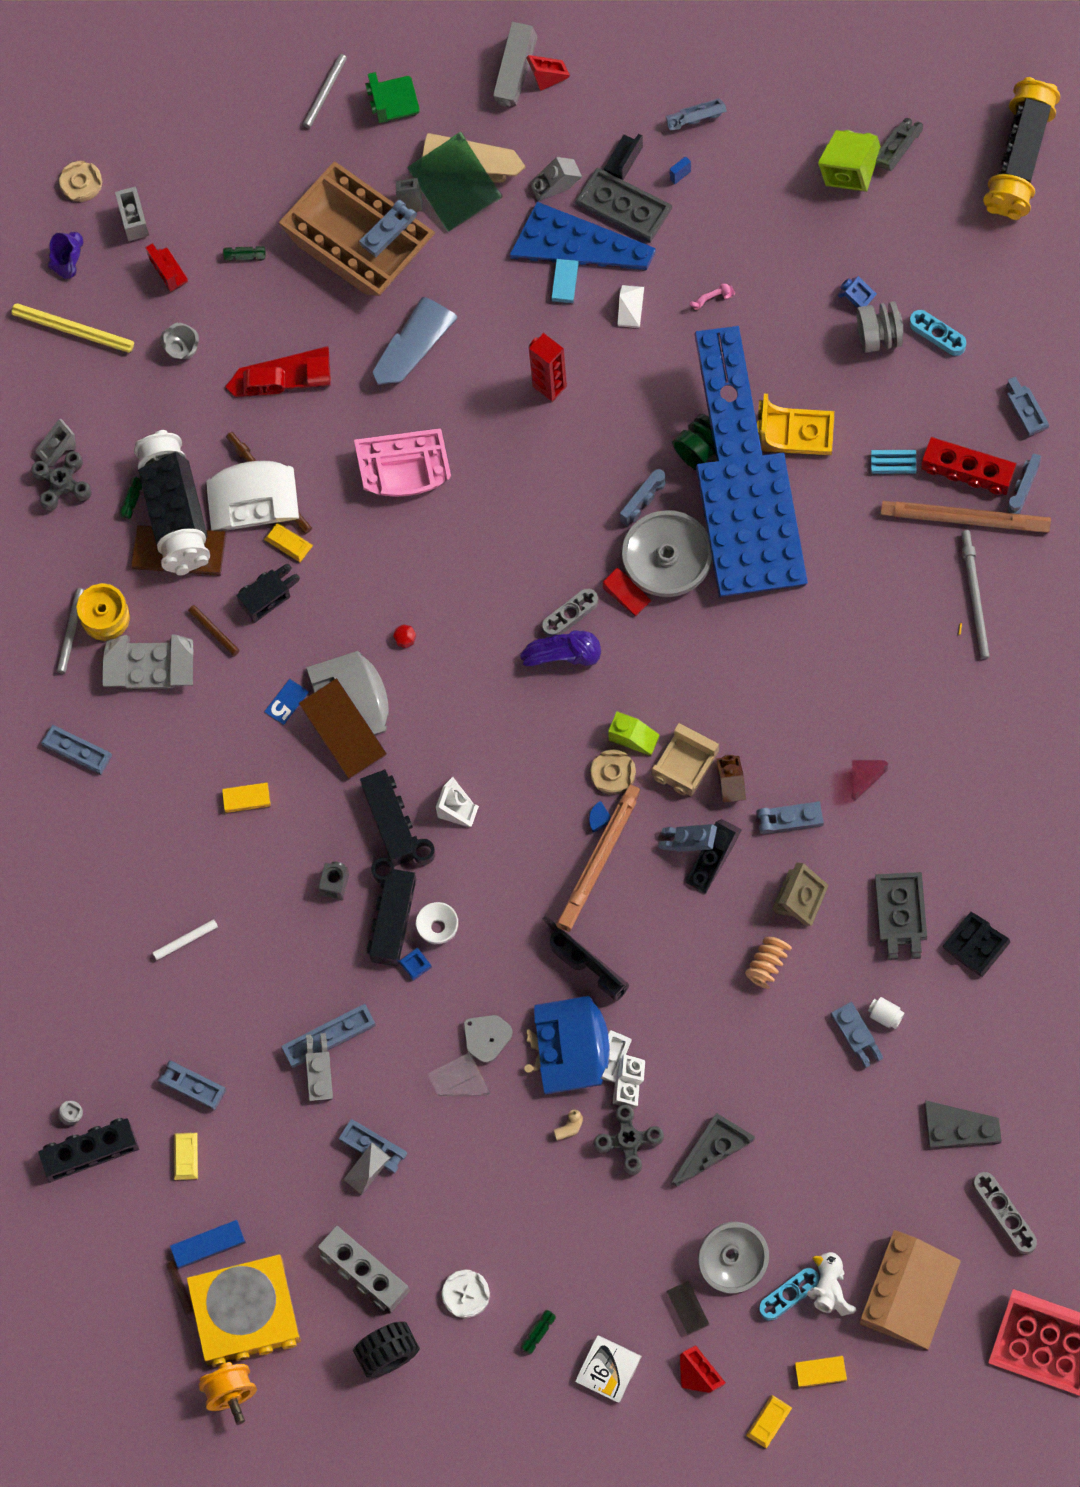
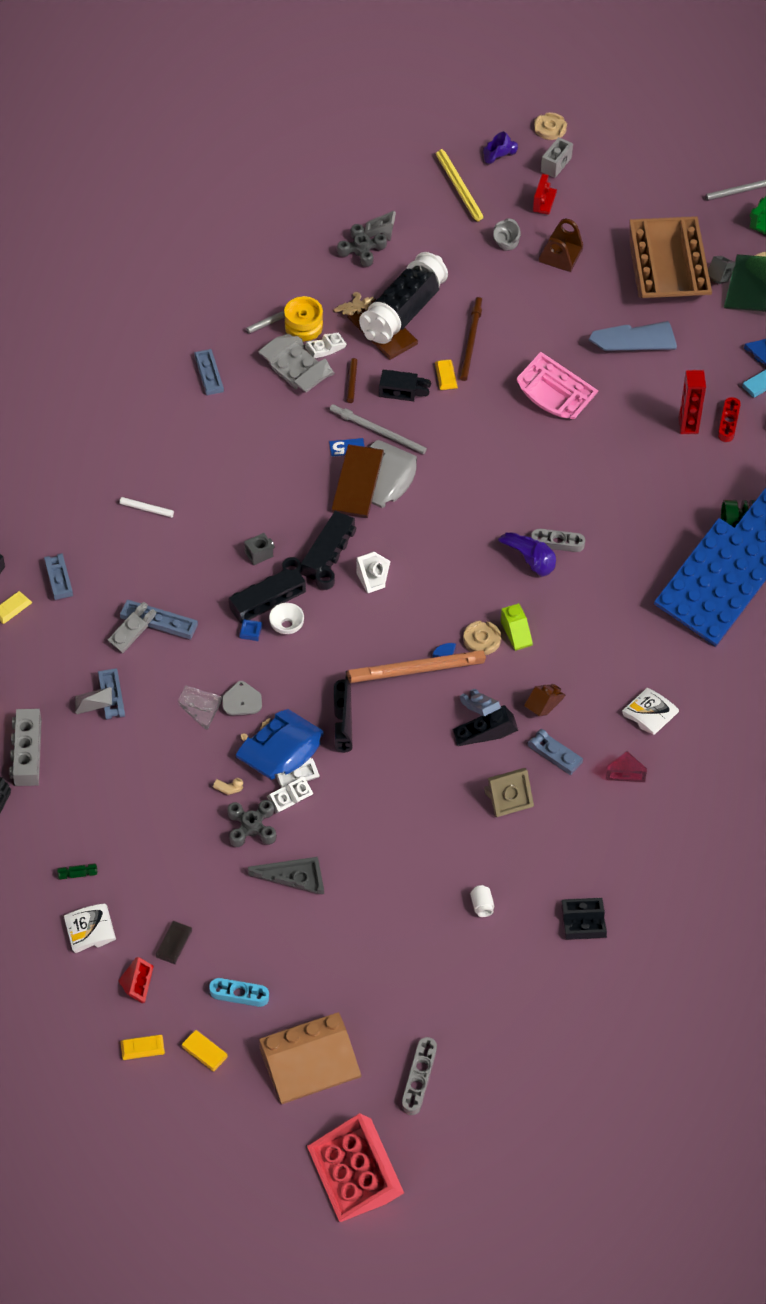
camera: 40 degrees right, 15 degrees down
dark green axle [119,477,142,519] -> none
white slope [206,461,299,531] -> none
yellow tile [222,782,271,813] -> none
dark green axle [223,246,266,260] -> none
red panel [225,346,331,397] -> none
sand blue plate [359,200,417,258] -> none
red tile [393,624,416,648] -> none
white tile [442,1269,490,1319] -> none
red slope [602,568,651,617] -> none
sand blue plate [620,469,665,527] -> none
light grey dish [622,510,712,597] -> none
tan panel [652,723,719,797] -> none
light grey dish [698,1221,769,1293] -> none
light nougat piece [745,937,792,989] -> none
white animal [807,1252,857,1316] -> none
sand blue hinge [831,1002,883,1068] -> none
dark grey tile [875,872,927,960] -> none
dark grey wing [925,1100,1002,1149] -> none
none -> white slope [305,333,347,358]
none -> light grey bar [330,404,427,454]
none -> tan piece [334,292,374,316]
none -> reddish brown hose [539,218,583,272]
none -> white slope [622,688,679,735]
none -> red beam [718,397,741,442]

